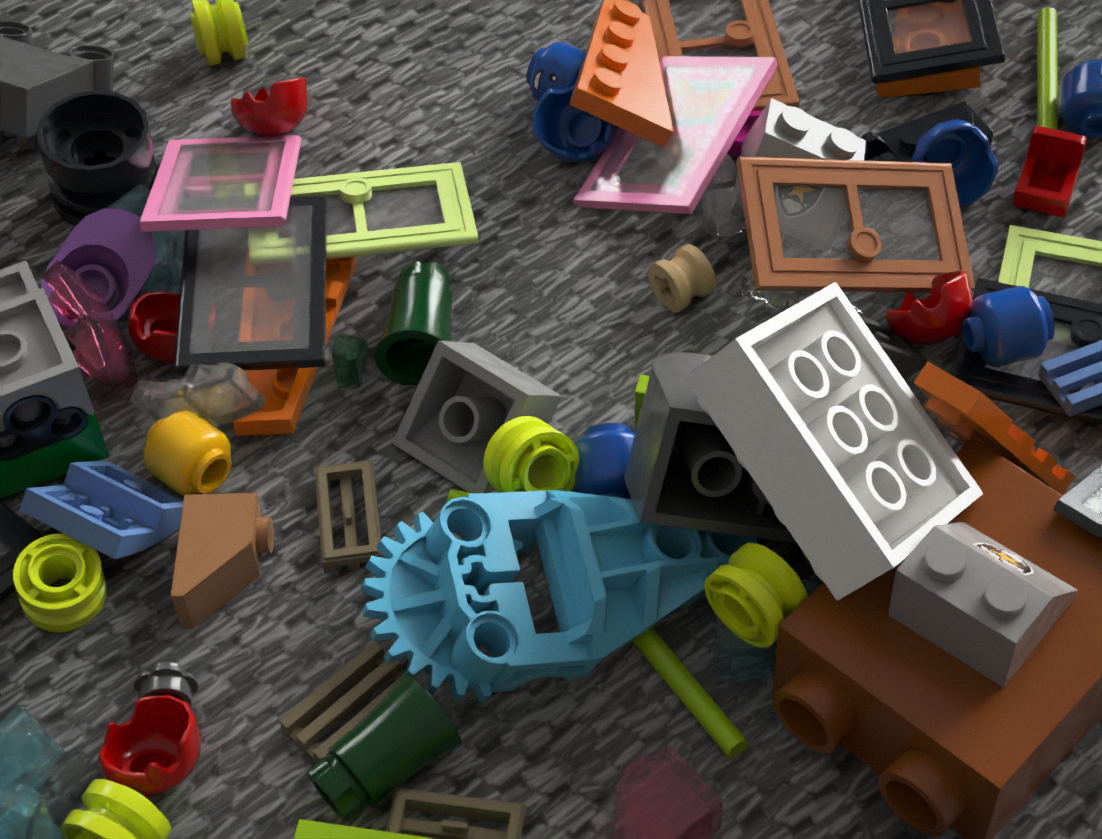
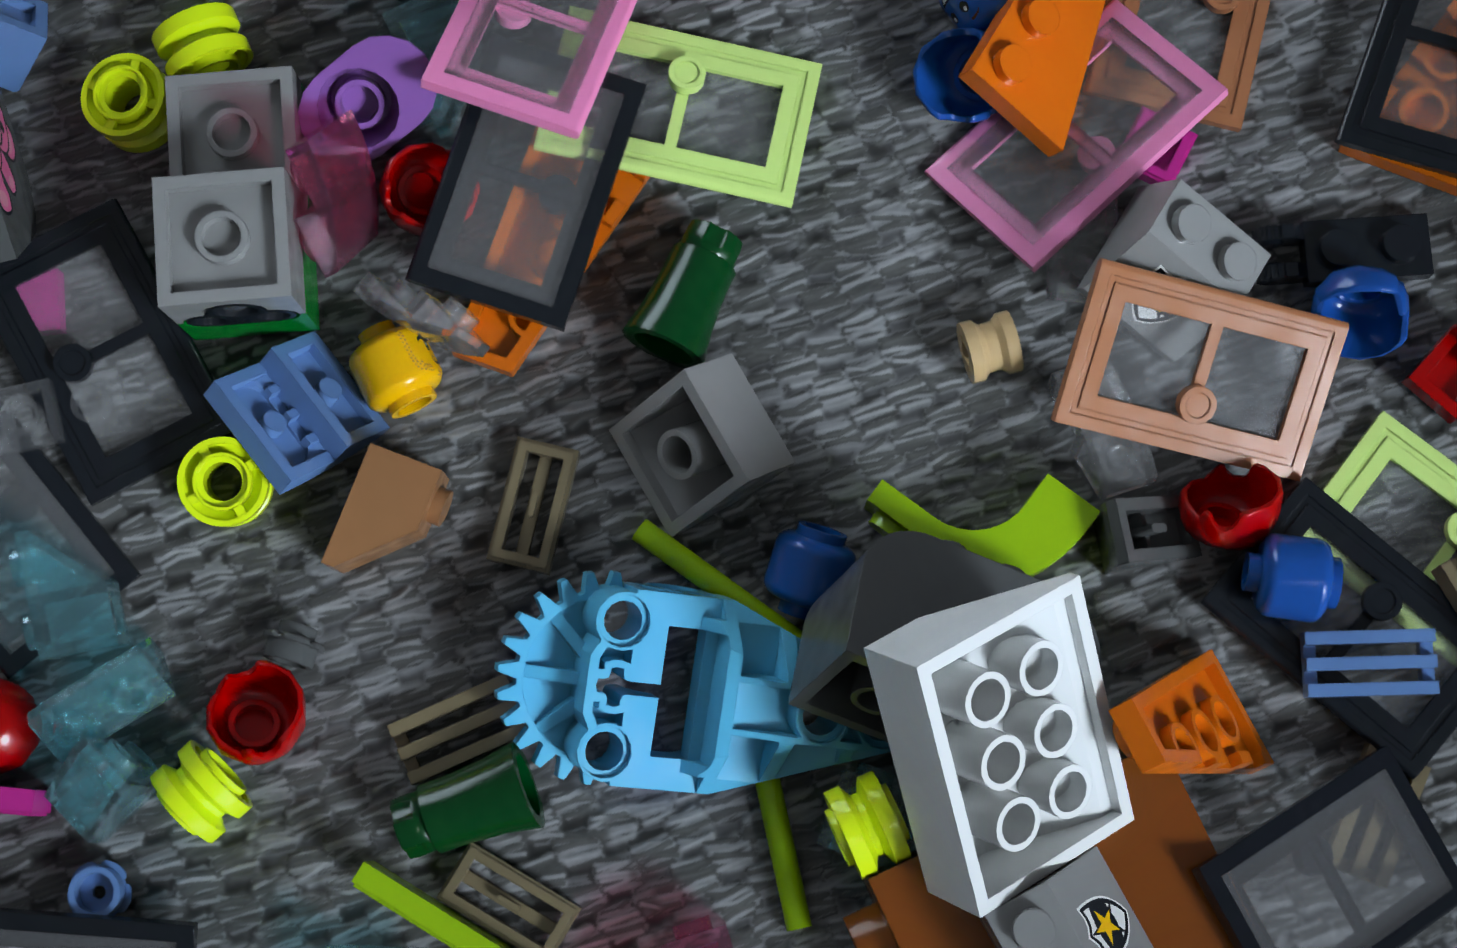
camera: 20 degrees right, 30 degrees up
clear green tile [331,334,370,389] -> none
neon yellow wheel [483,416,580,493] -> none

